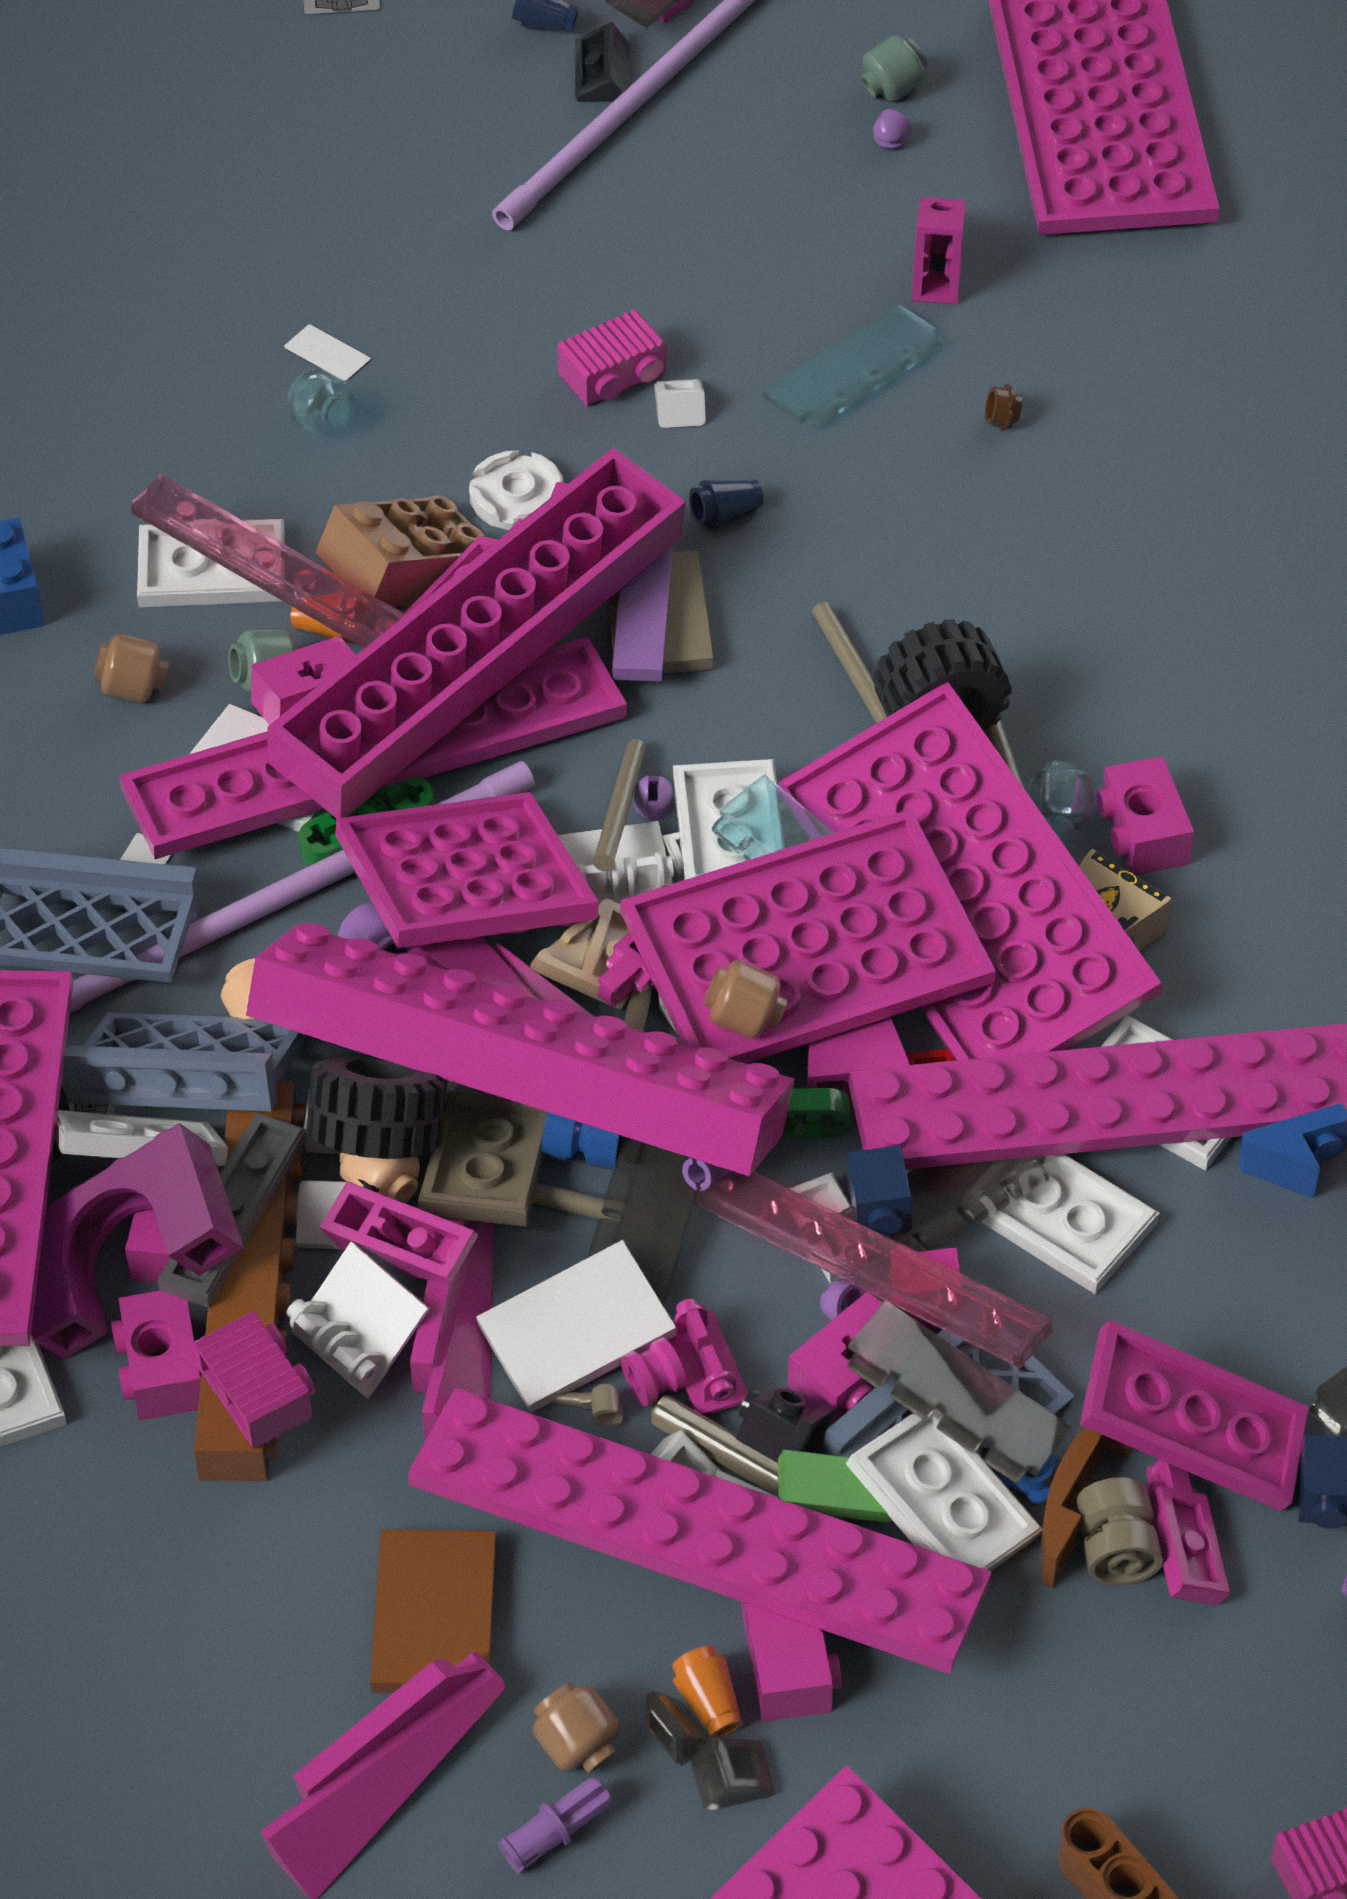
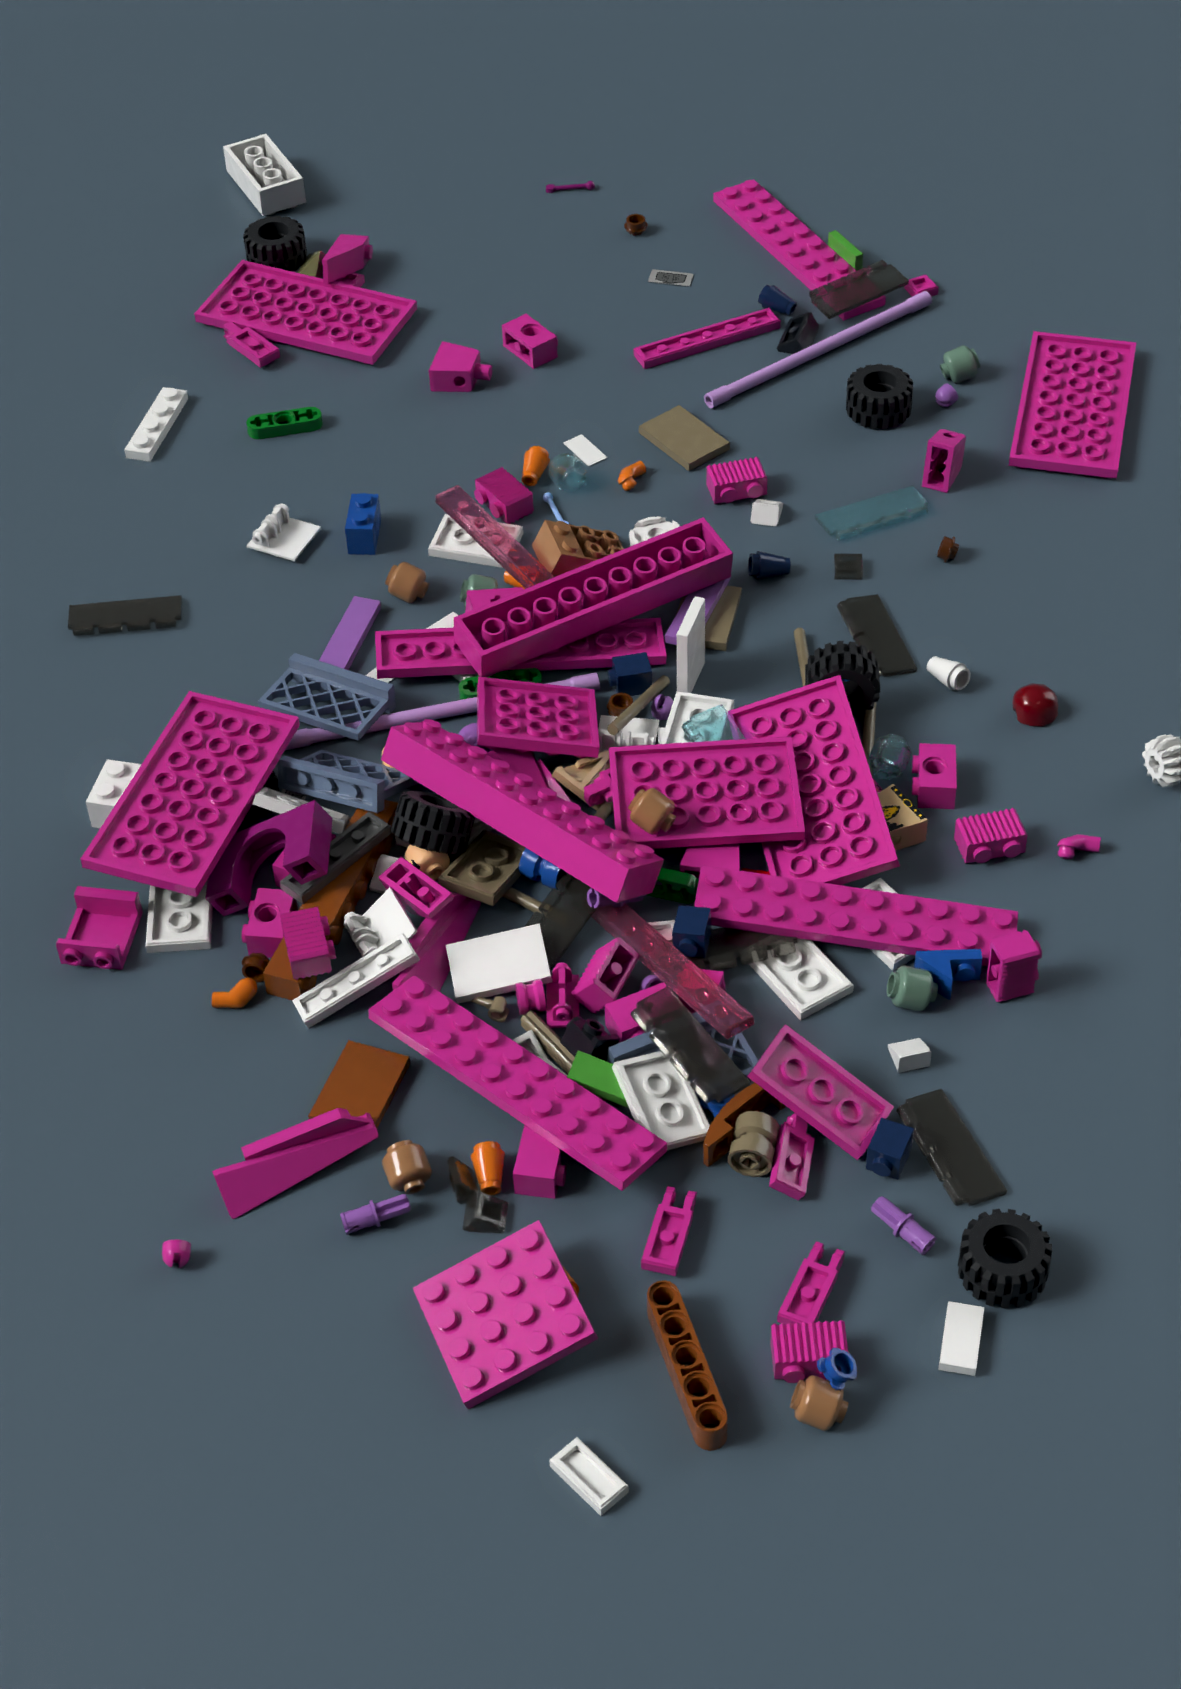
camera: 20 degrees right, 5 degrees down
none -> orange arm [212,977,258,1008]
none -> reddish brown plate [242,953,270,982]
none -> white tile [292,932,420,1029]
none -> medium lavender tile [319,596,381,670]
none -> dark pink torso [429,341,493,392]
none -> dark pink brick [474,466,534,524]
none -> dark pink brick [502,314,558,369]
none -> orange cone [521,446,550,486]
none -> light blue hinge [543,492,569,524]
none -> dark pink brick [572,937,640,1014]
none -> reddish brown plate [607,693,633,717]
none -> dark blue brick [608,652,652,696]
none -> orange arm [618,461,646,491]
none -> dark pink tile [633,308,781,369]
none -> dark tan tile [639,405,730,471]
none -> dark pink hinge [641,1186,697,1276]
none -> white tile [676,596,705,693]
none -> dark pink hinge [777,1241,845,1325]
none -> clear smoke tile [834,554,863,580]
none -> clear smoke windscreen [837,594,917,677]
none -> black tyre [846,364,913,429]
none -> sand green head [887,966,938,1011]
none -> white slope [888,1038,931,1073]
none -> white cone [927,656,971,690]
none -> dark pink brick [954,807,1028,863]
none -> dark red hair [1013,683,1058,726]

